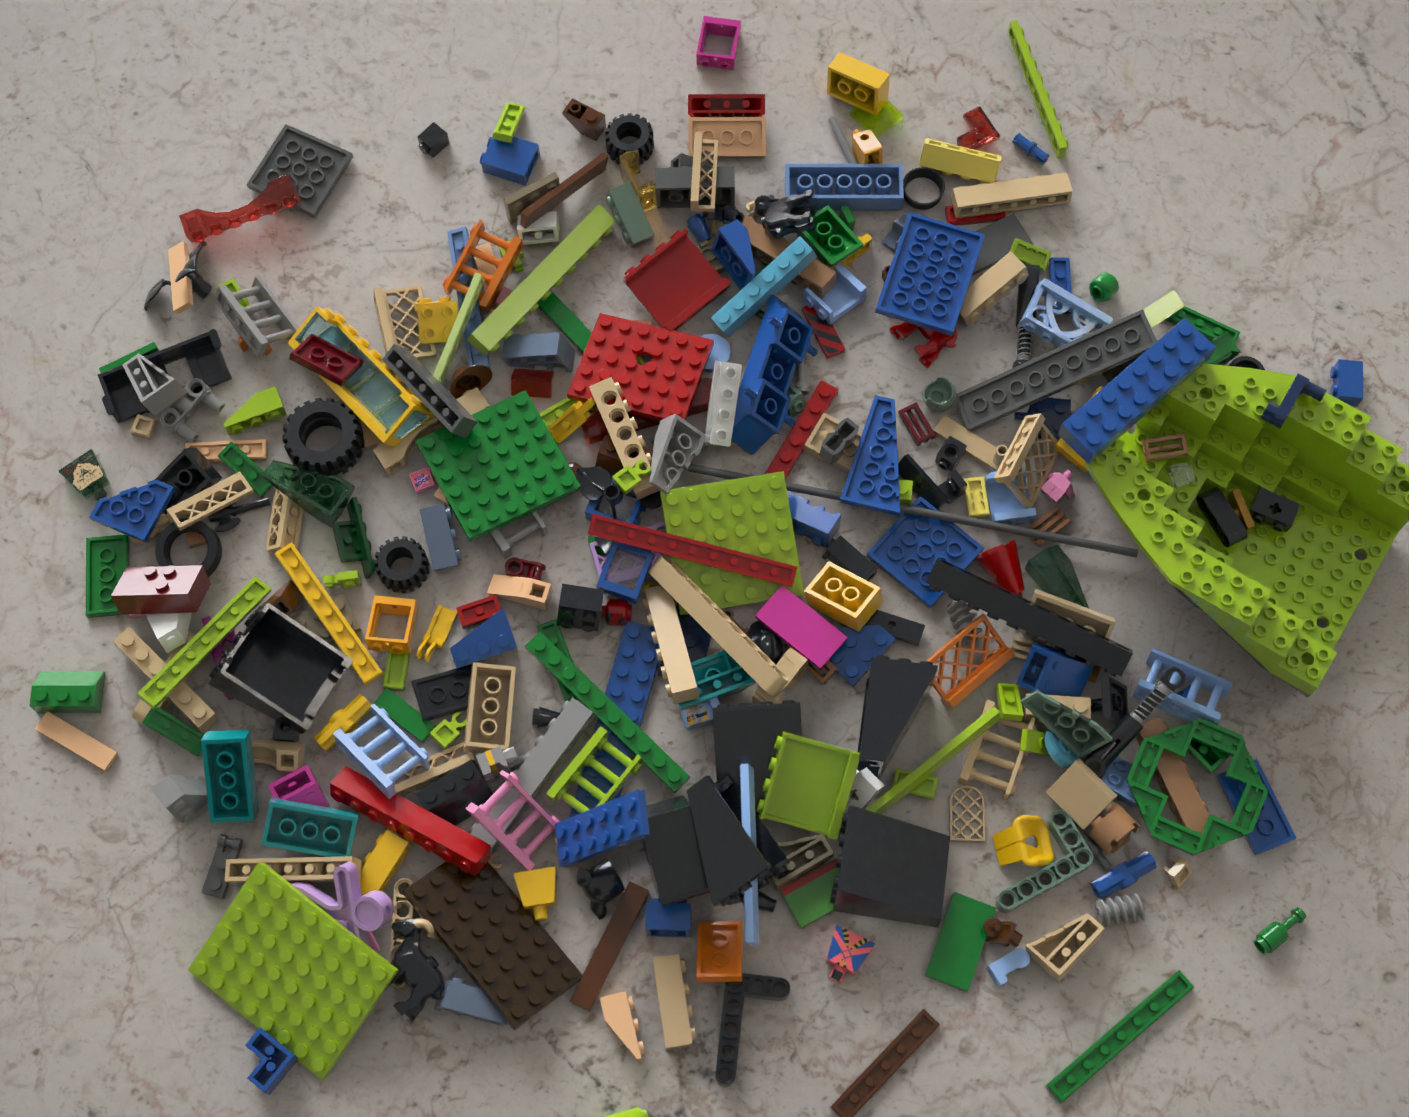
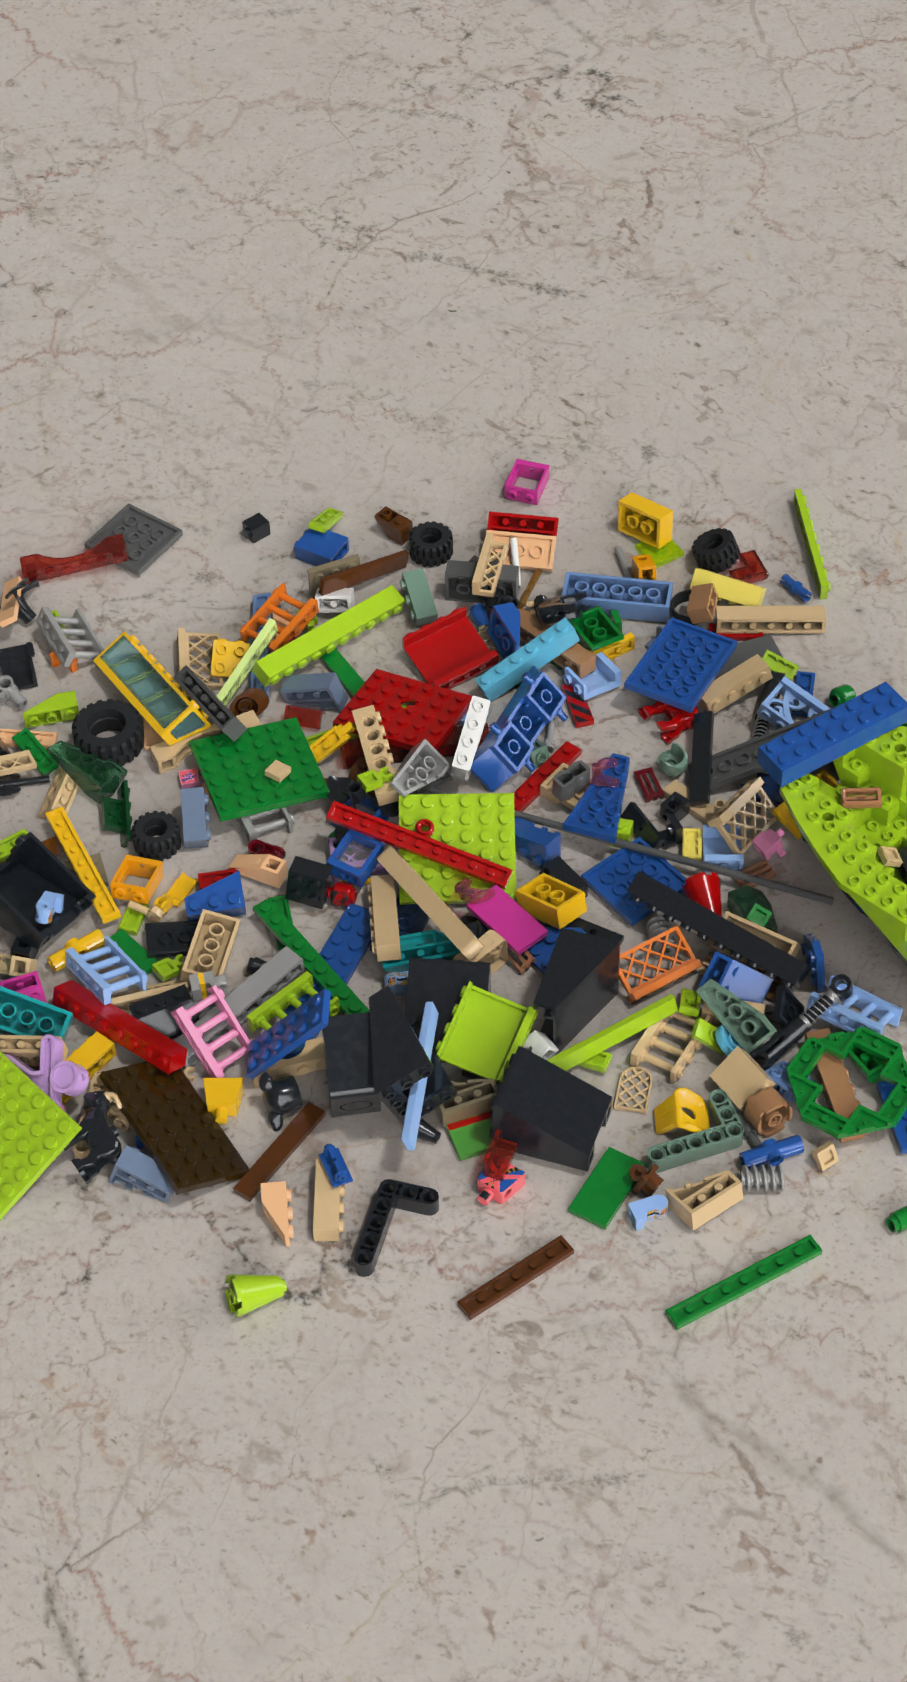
camera: 10 degrees right, 20 degrees down
dark red tile [289,334,363,387] -> none
lime plate [323,570,362,589] -> none
clear yellow panel [619,149,657,212] -> none
blue brick [645,899,692,938] -> none
orange plate [696,921,742,982] -> none
clear tile [1168,461,1196,488] -> none
none -> light blue leg [35,891,64,924]
none -> tan bar [128,900,164,923]
none -> tan tile [265,760,291,783]
none -> blue hinge [319,1144,353,1188]
none -> red plate [415,819,434,837]
none -> clear pink helmet [455,878,495,904]
none -> clear red panel [483,1129,518,1181]
none -> white bar [510,538,521,589]
none -> pearl gold bar [518,569,542,609]
none -> clear pink helmet [592,758,620,787]
none -> medium nougat brick [686,583,719,624]
none -> black tile [690,711,714,806]
none -> black tyre [692,528,740,573]
none -> green plate [746,903,772,927]
none -> blue plate [801,933,826,993]
none -> tan tile [877,846,903,867]

